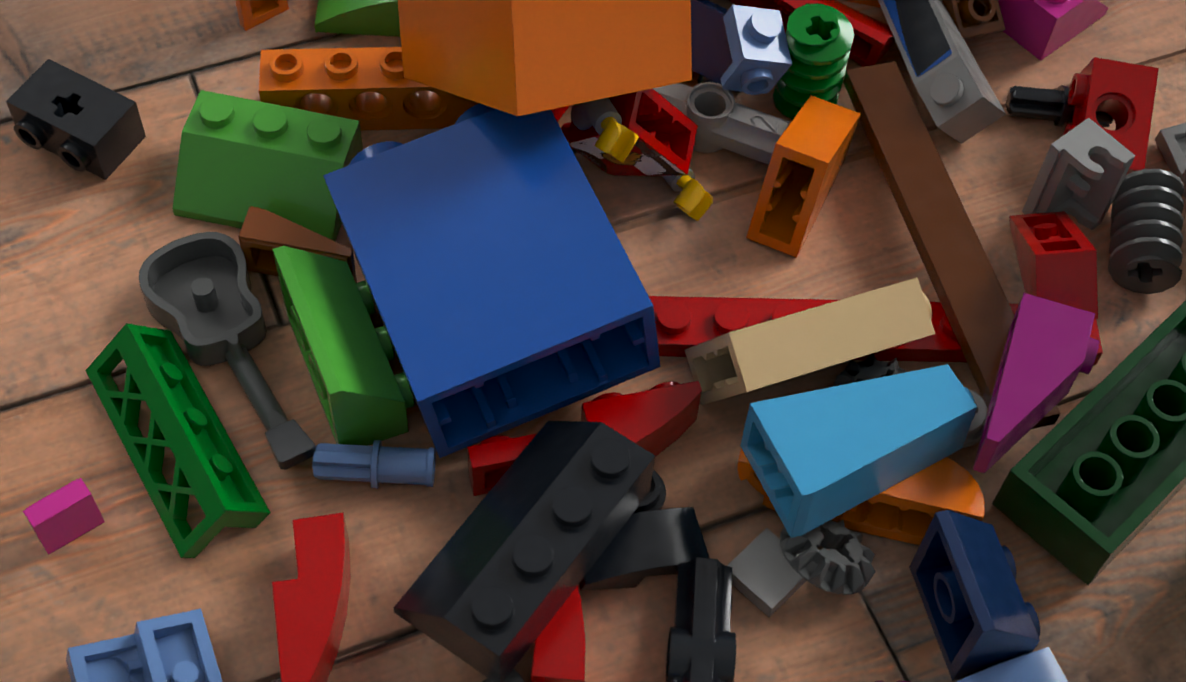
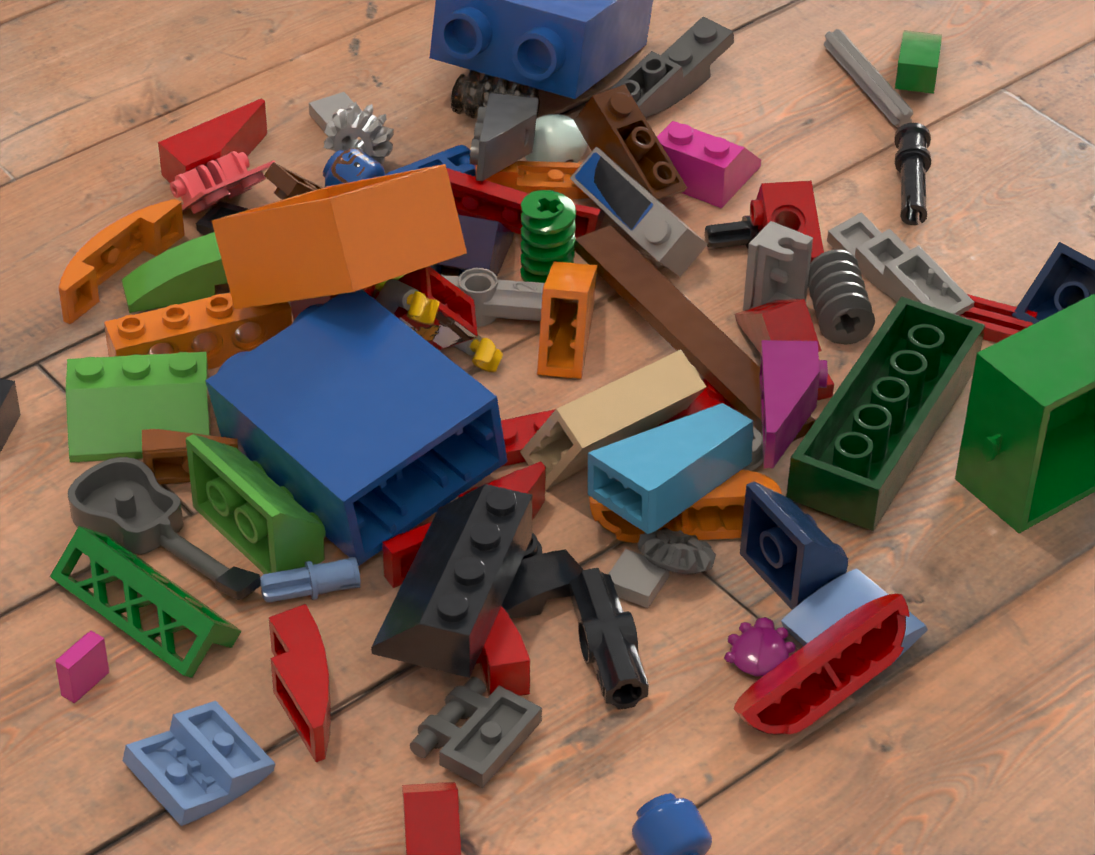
camera: 15 degrees left, 15 degrees down
medium blue bracket [720,4,792,95] -> none

